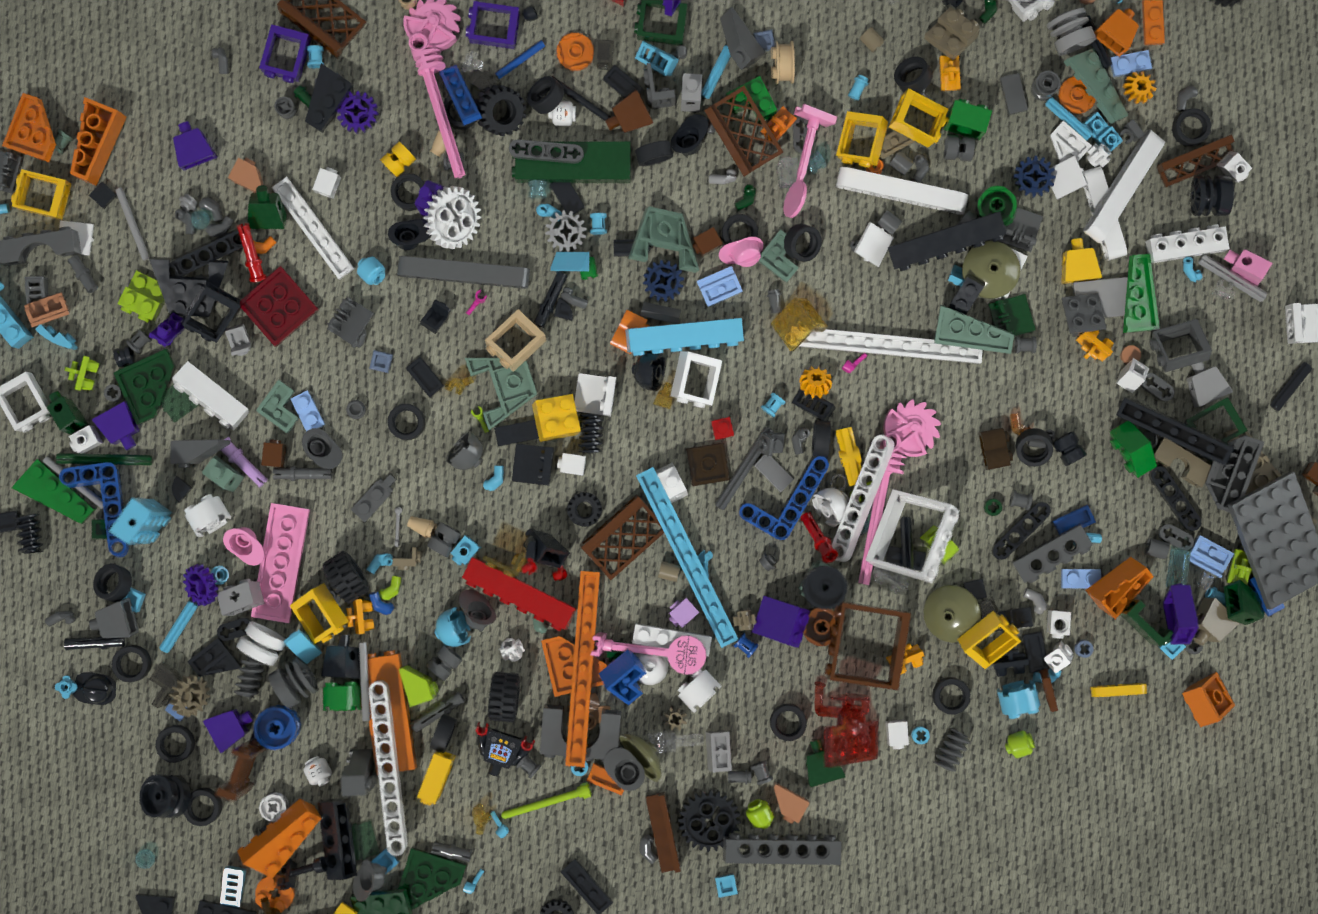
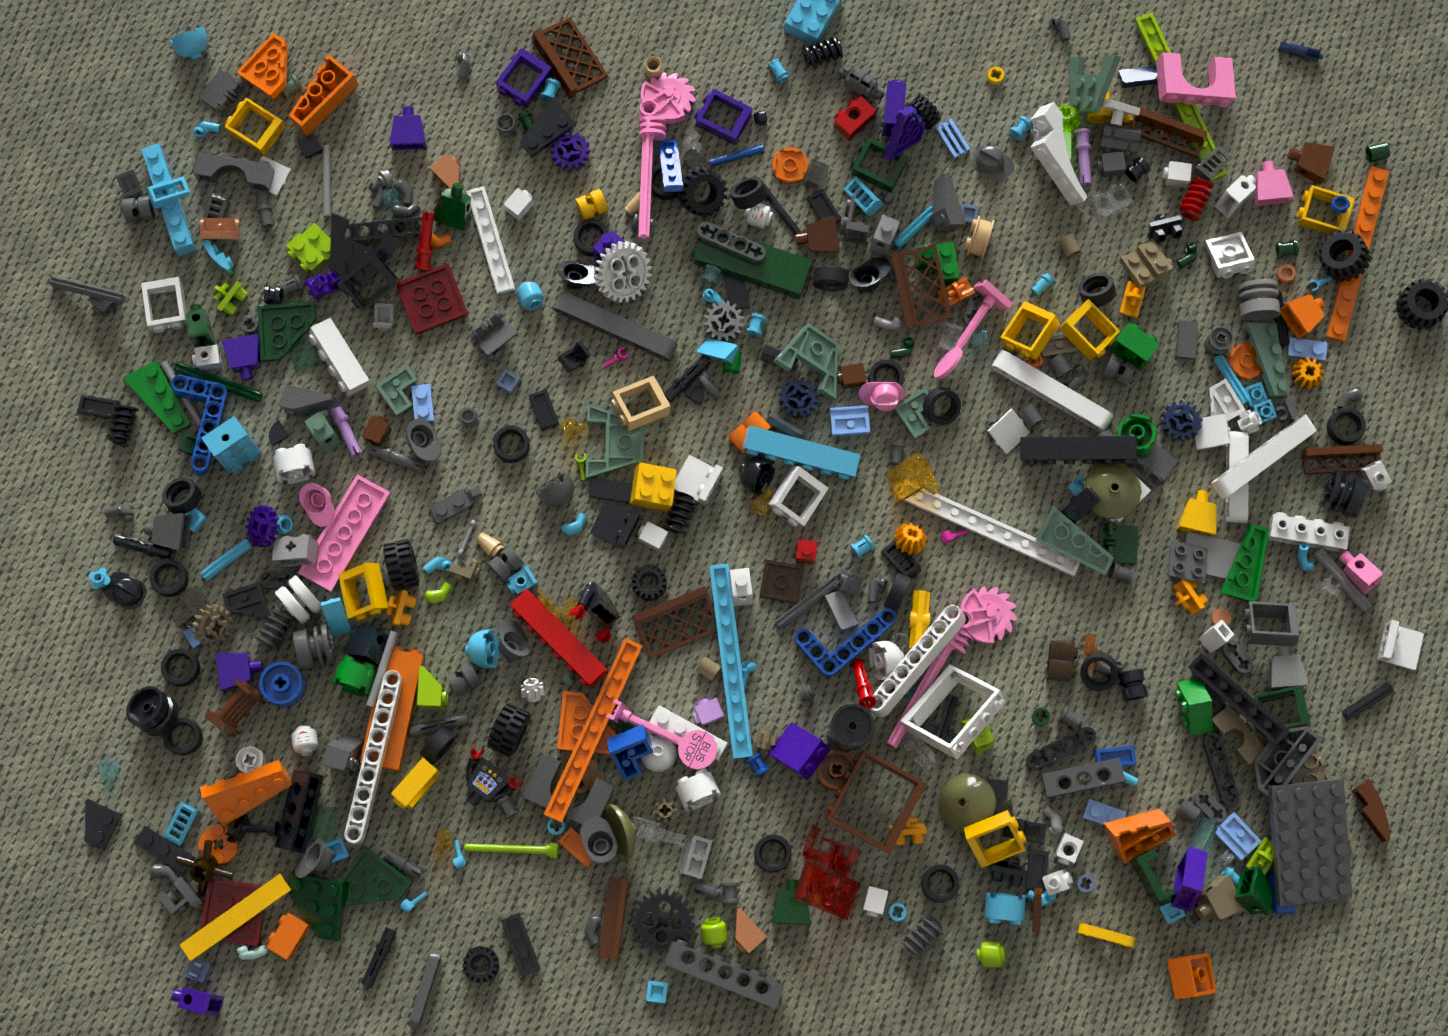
camera: 20 degrees right, 10 degrees down
blue arm [369,591,394,615] -> none

